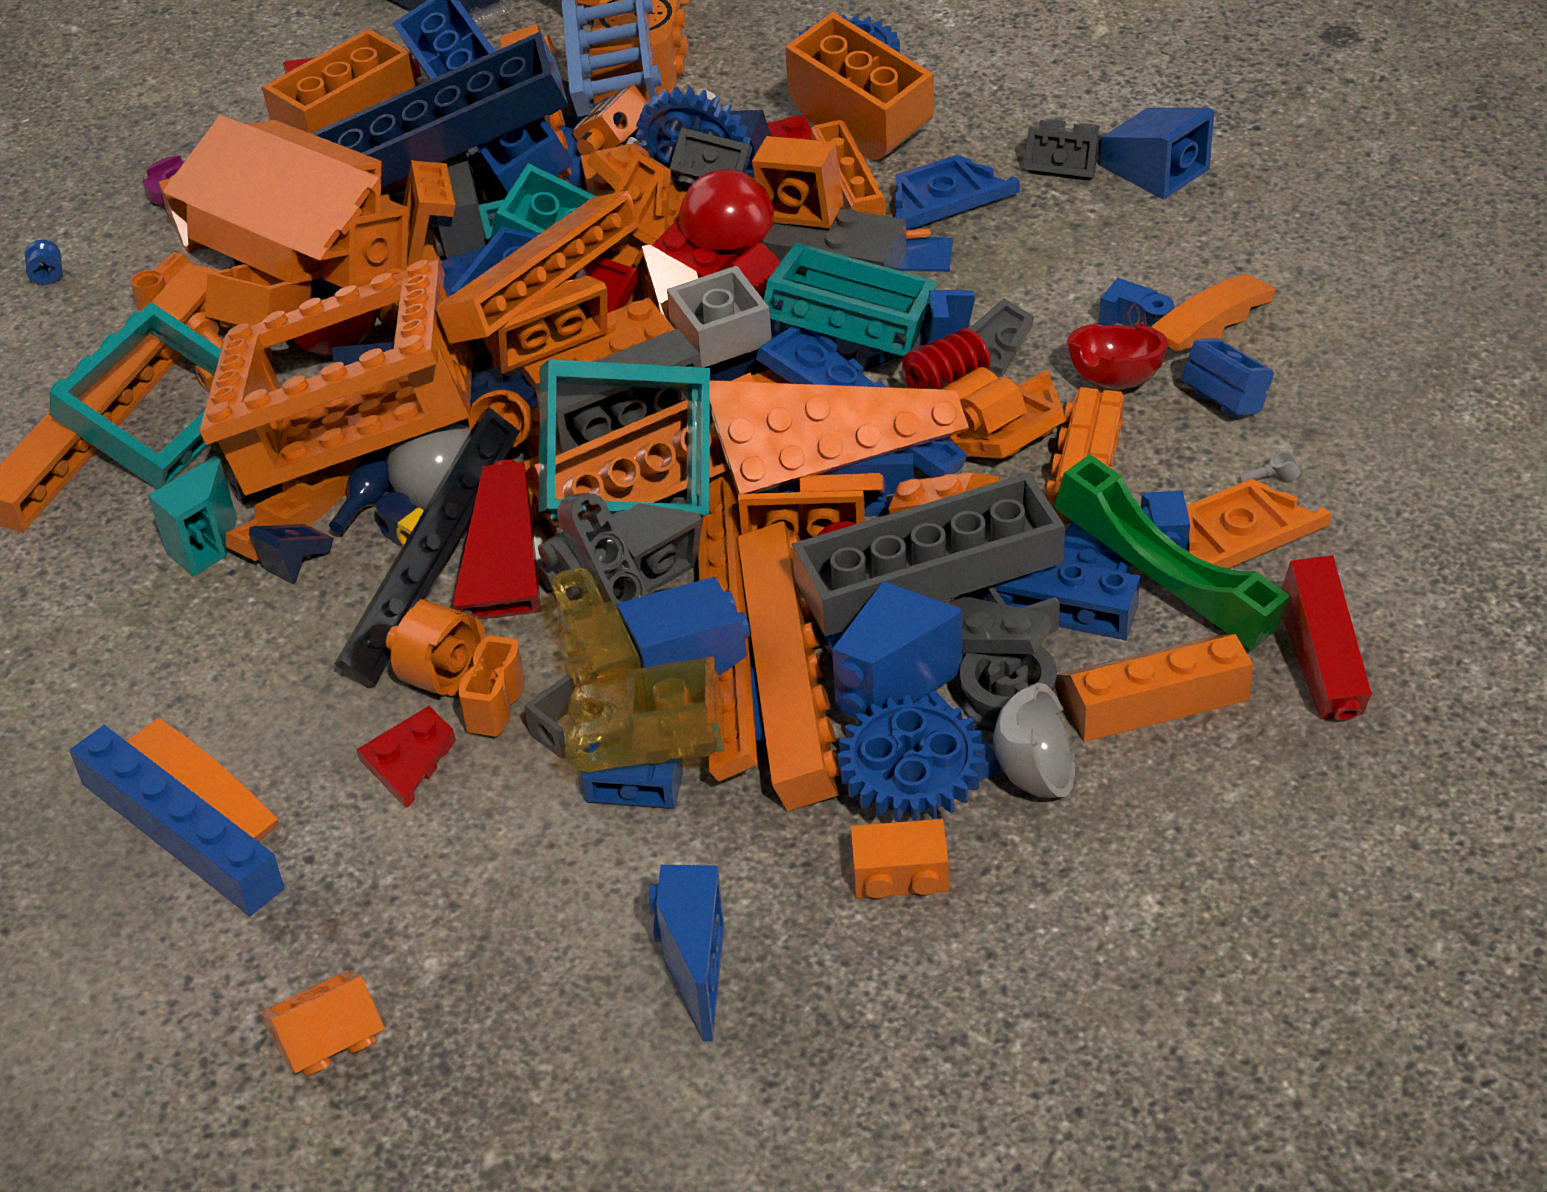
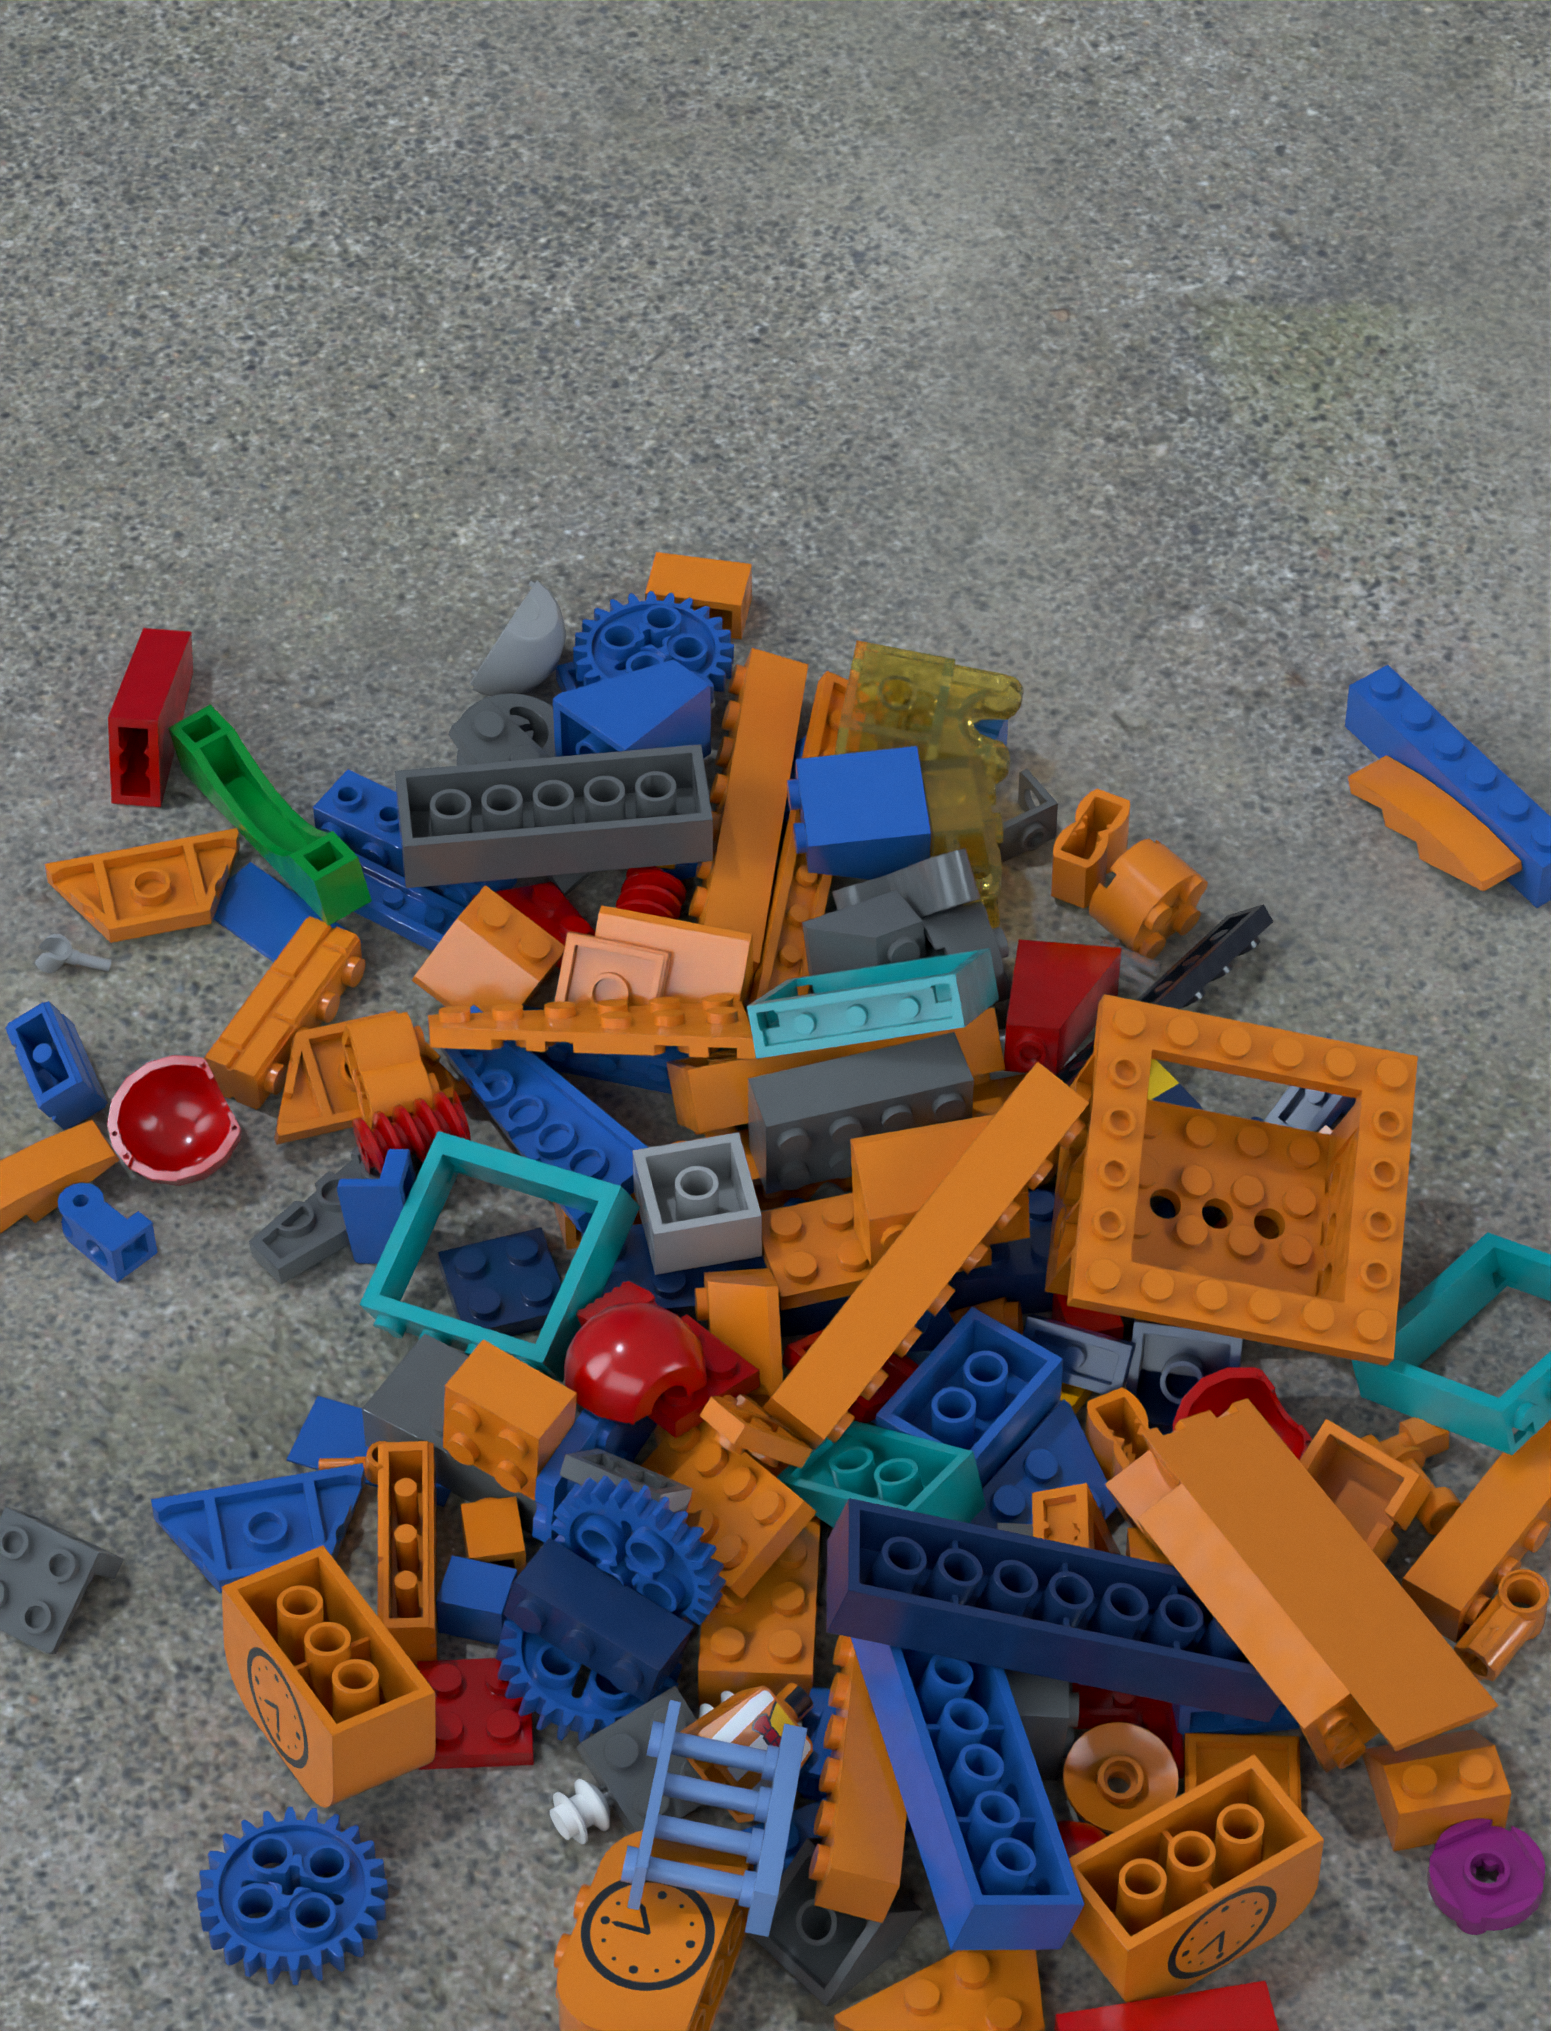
camera: 170 degrees left, 5 degrees up
teal slope [148,456,237,577] -> none
orange slope [259,970,385,1076] -> none
red wing [357,706,456,808] -> none
blue slope [649,865,725,1042] -> none
orange slope [1055,634,1253,742] -> none
blue window [1141,490,1190,551] -> none

